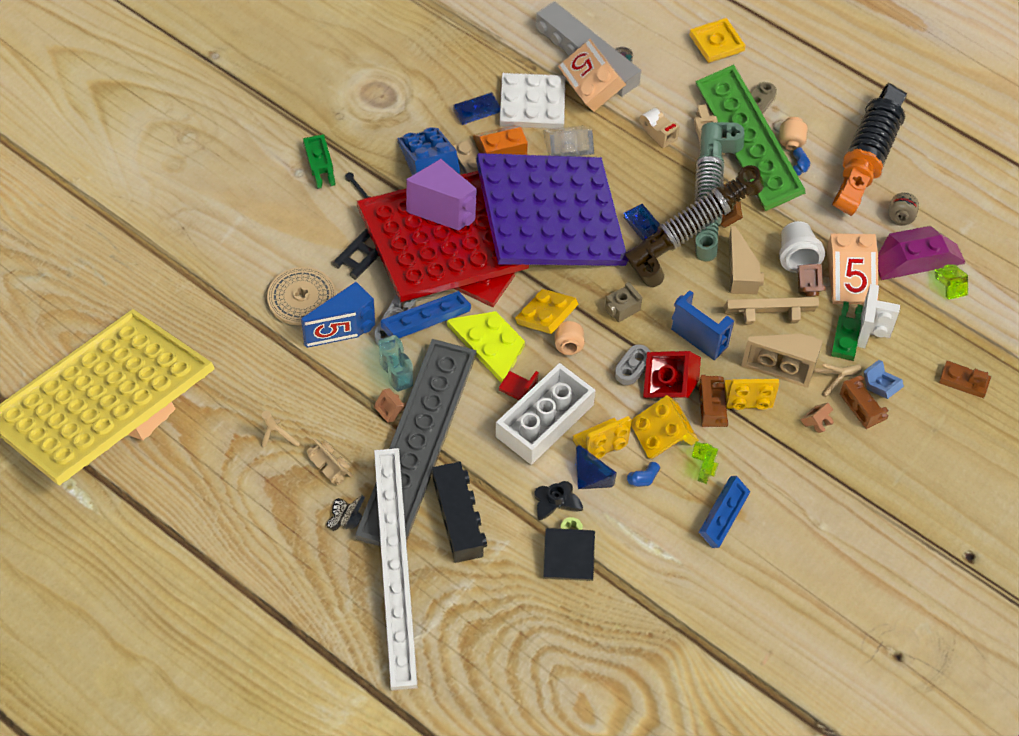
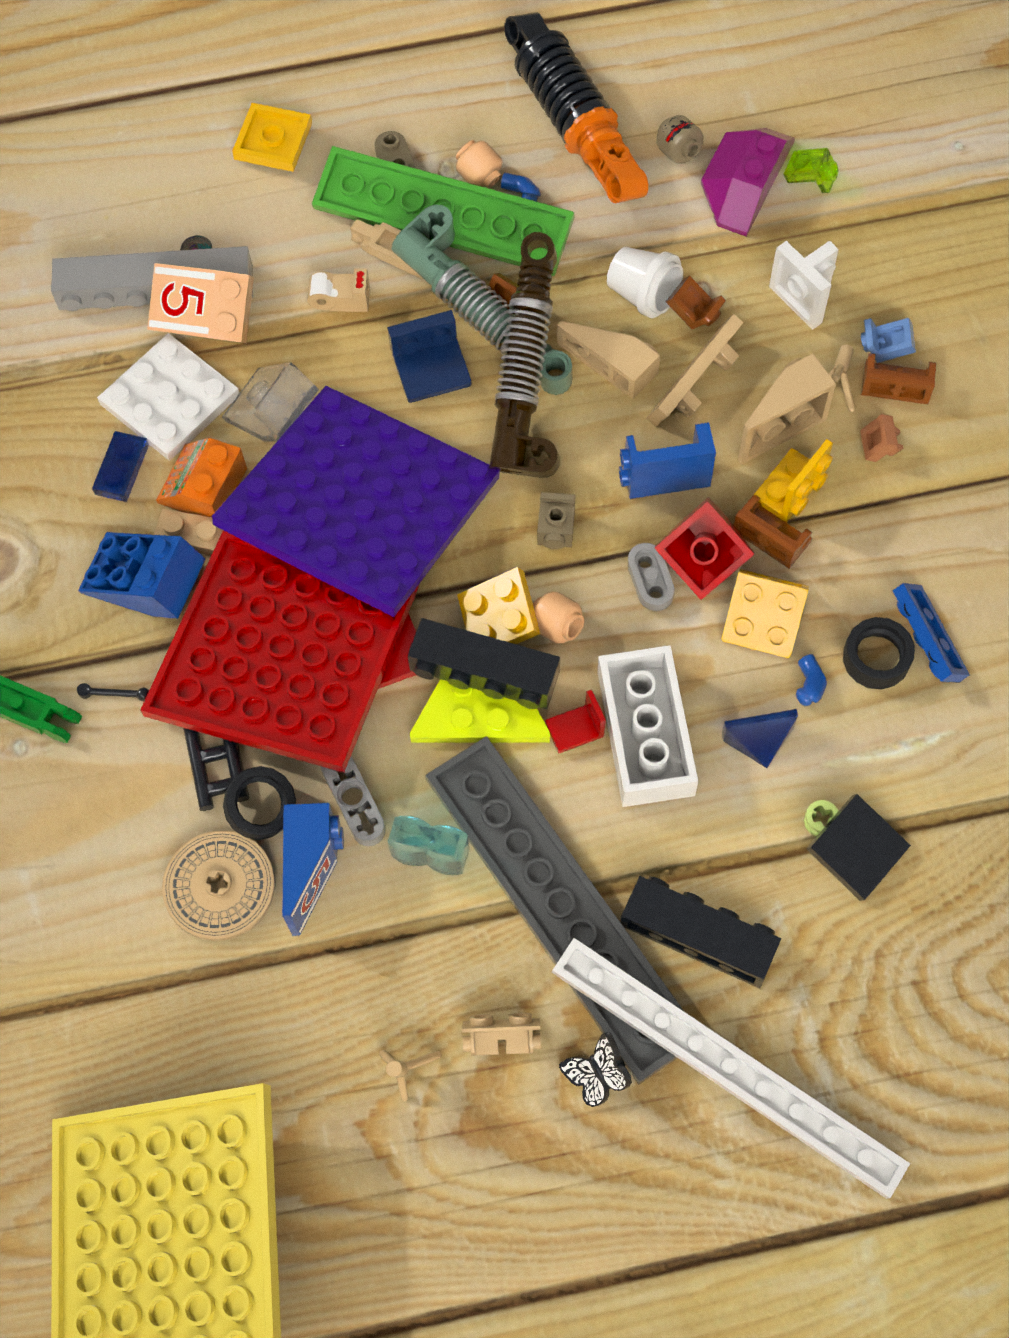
camera: 45 degrees left, 10 degrees up
nougat tile [374,388,406,423] -> none
blue plate [380,291,471,341] -> none
medium lavender slope [406,159,477,230] -> none
black animal [534,481,583,520] -> none
yellow bracket [573,416,632,462] -> none
clear blue plate [624,204,660,240] -> none
clear neon green bracket [692,442,719,484] -> none
light nougat slope [826,233,878,304] -> none
green hinge [831,301,863,361] -> none
dark orange hinge [939,361,991,399] -> none
none -> black tyre [223,766,296,840]
none -> dark blue bracket [387,310,472,403]
none -> black brick [408,618,560,709]
none -> black tyre [843,617,915,690]

